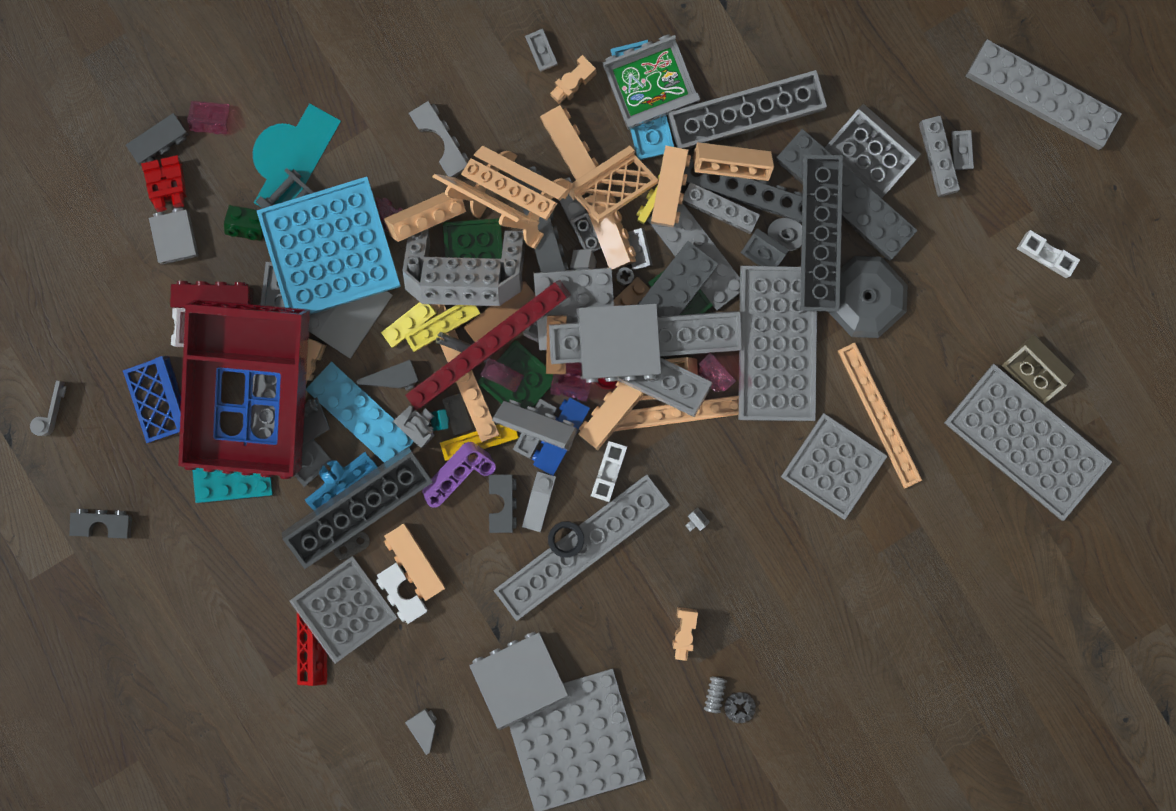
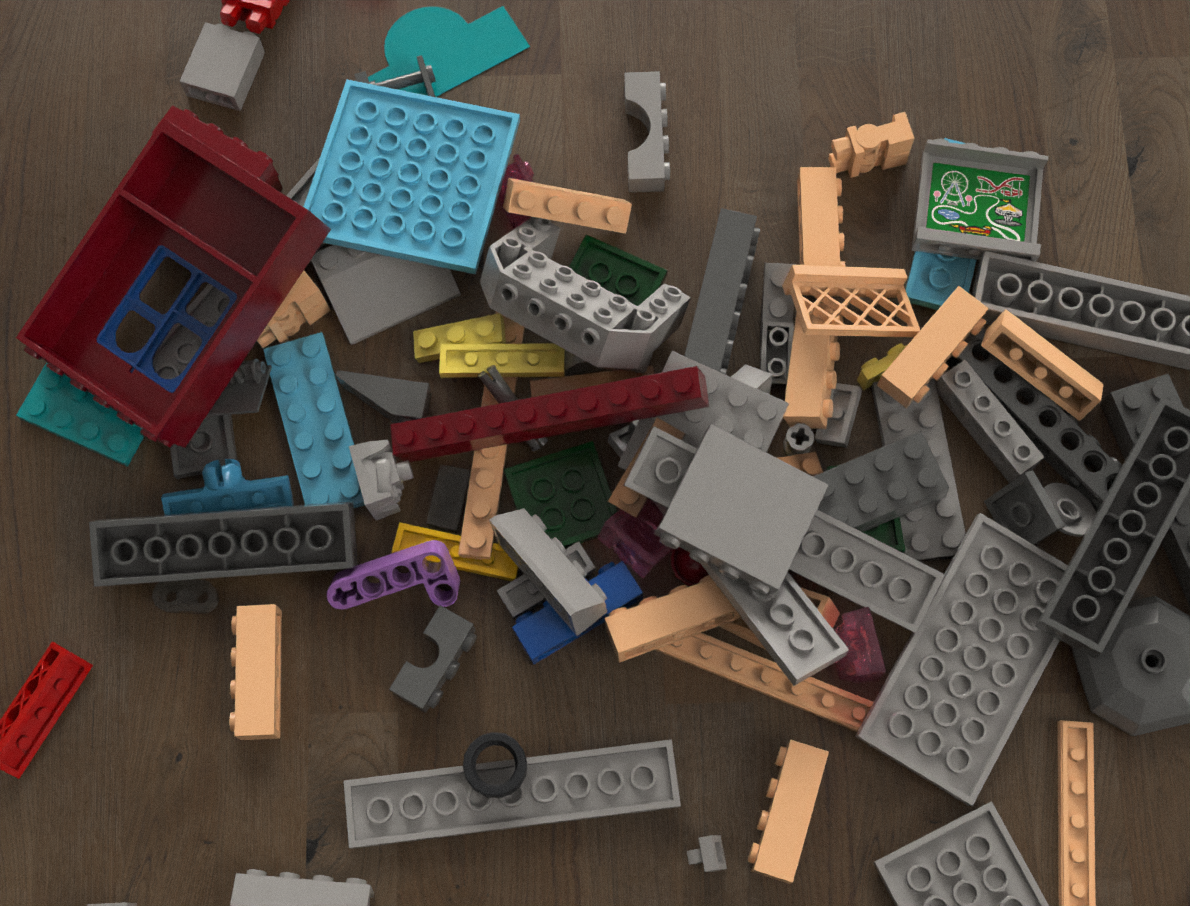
camera: 30 degrees right, 15 degrees down
blue fence [123,356,181,443] -> none
dark green bracket [224,205,263,241] -> none
light grey plate [290,556,397,663] -> none
white arch [376,563,429,624] -> none
teal plate [431,410,449,431] -> none
light nougat piece [433,146,574,249] -> none
clear pink slope [481,358,524,393] -> none
light grey slope [522,472,556,532] -> none
light grey plate [525,29,558,72] -> none
white arch [591,441,627,502] -> none
none -> light nougat brick [748,739,829,884]

